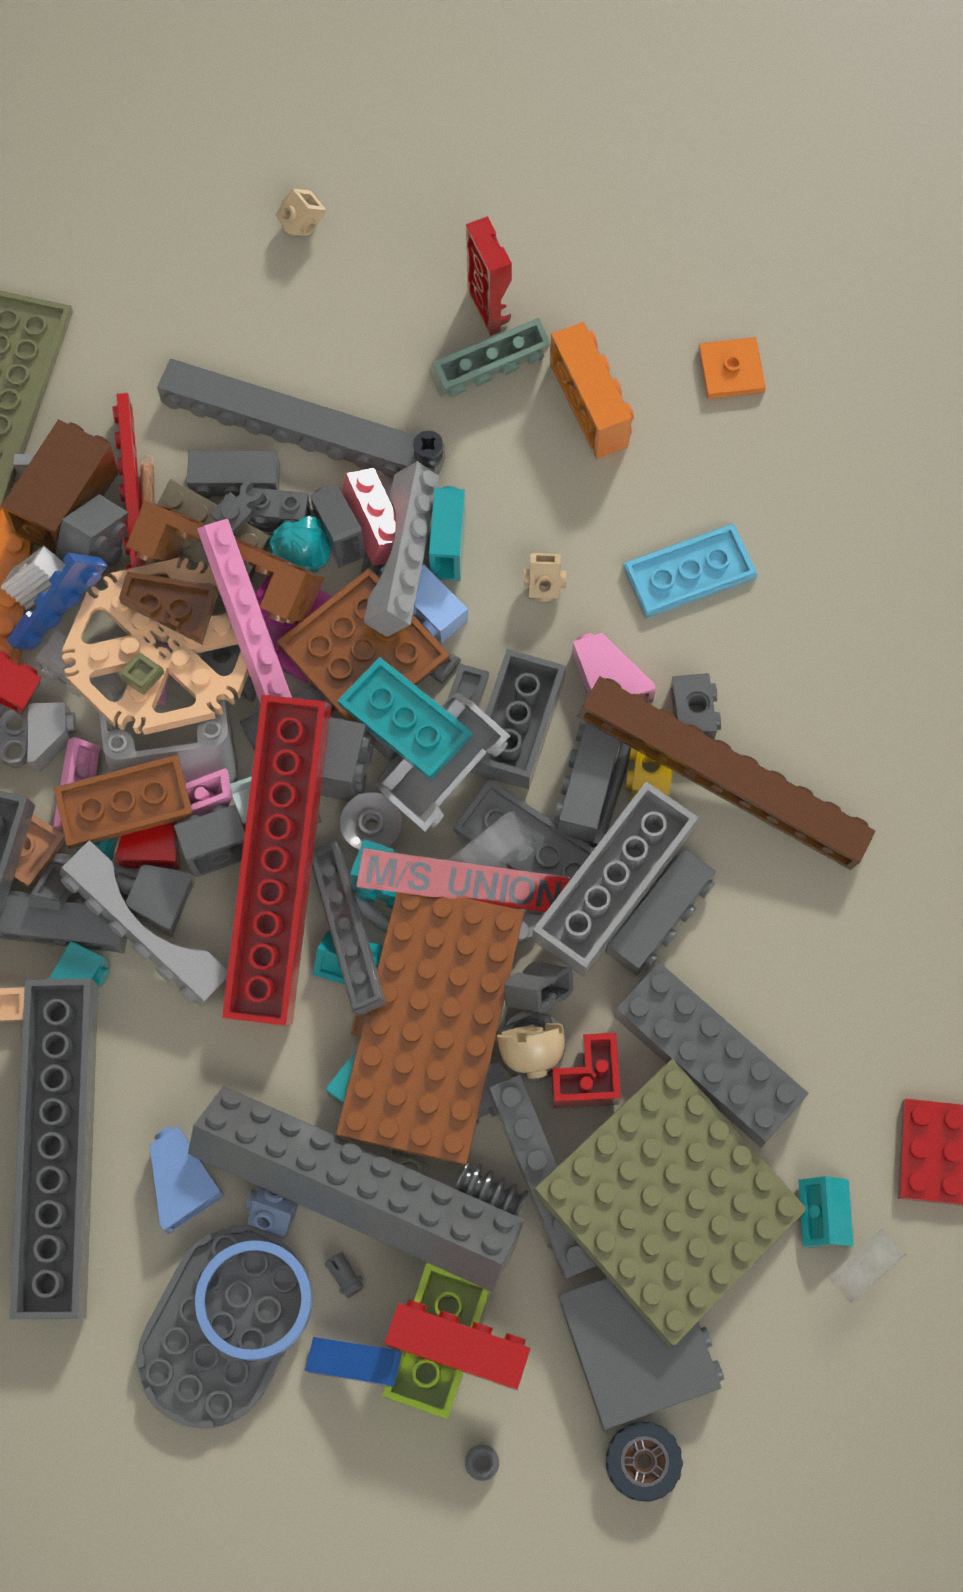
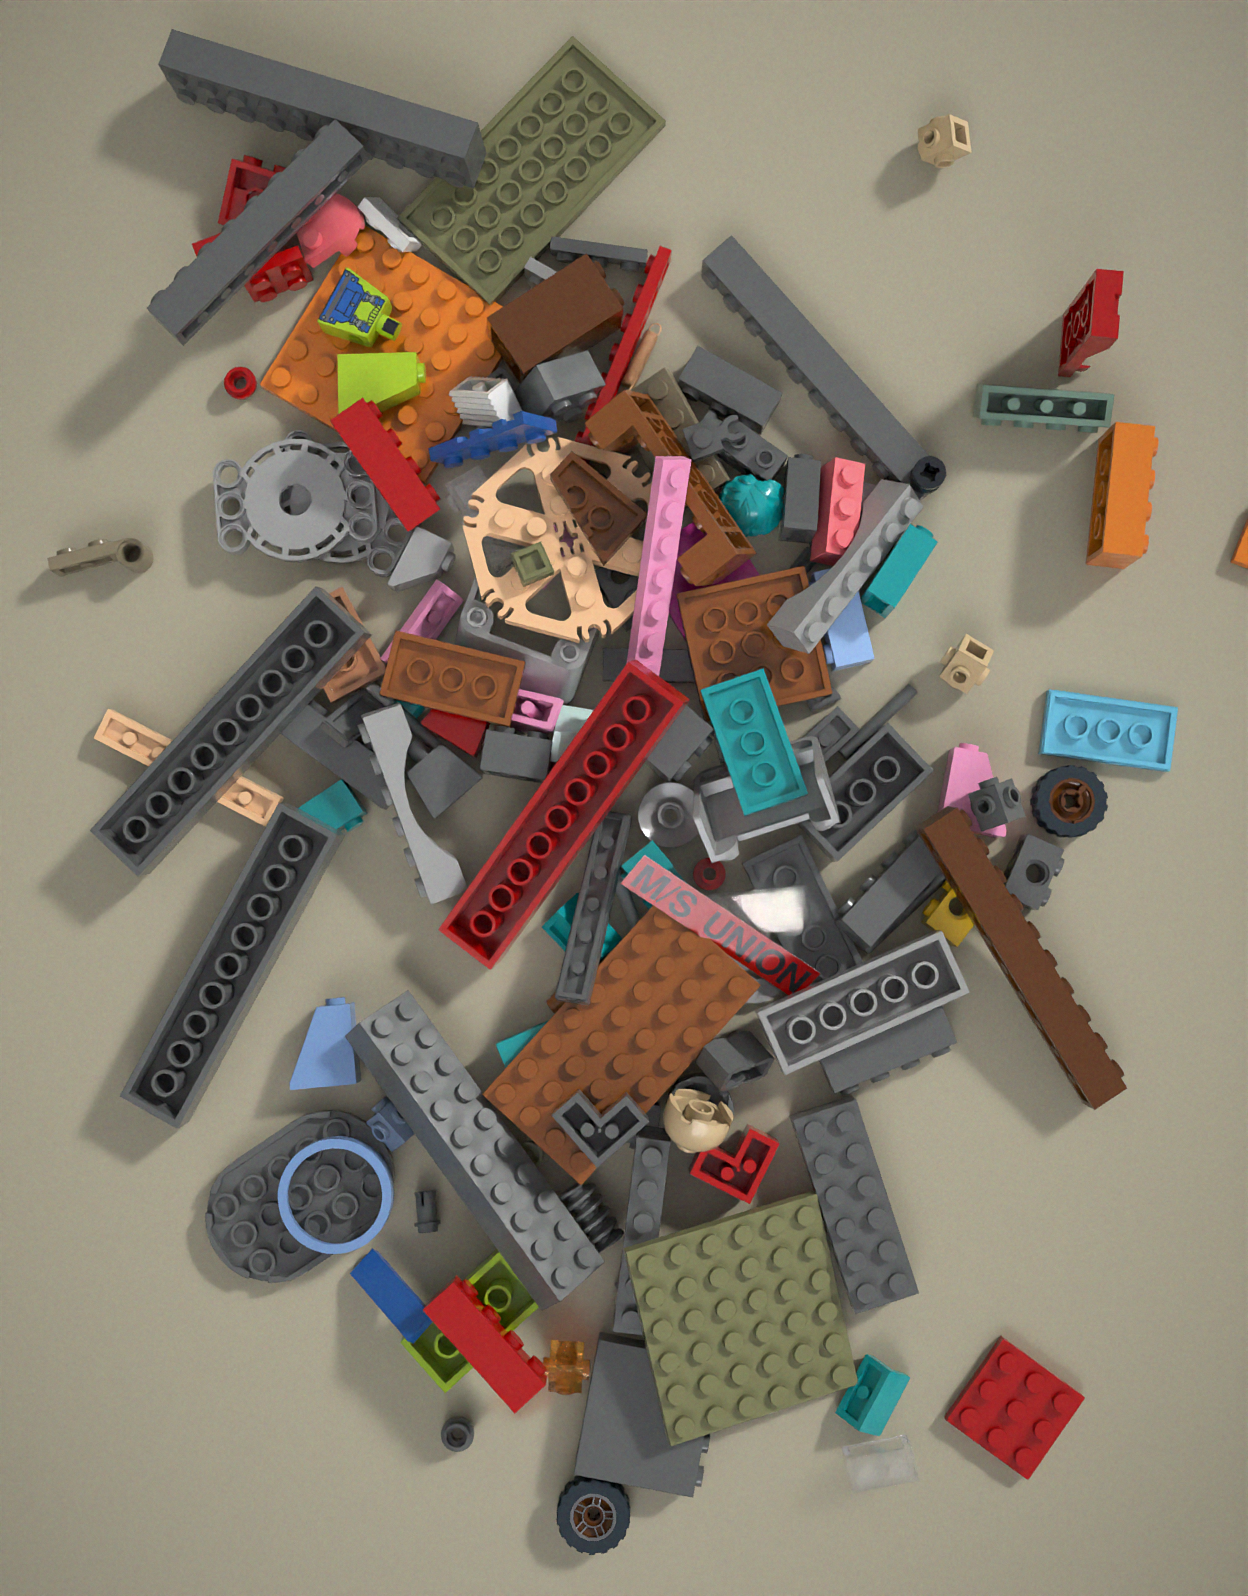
camera: 30 degrees right, 15 degrees up
none -> clear orange brick [543,1340,590,1395]
none -> dark grey plate [550,236,648,272]
none -> dark grey brick [552,1088,649,1168]
none -> red plate [693,858,726,890]
none -> dark grey bar [838,684,917,760]
none -> dark grey brick [968,777,1026,832]
none -> black wheel [1030,765,1108,838]

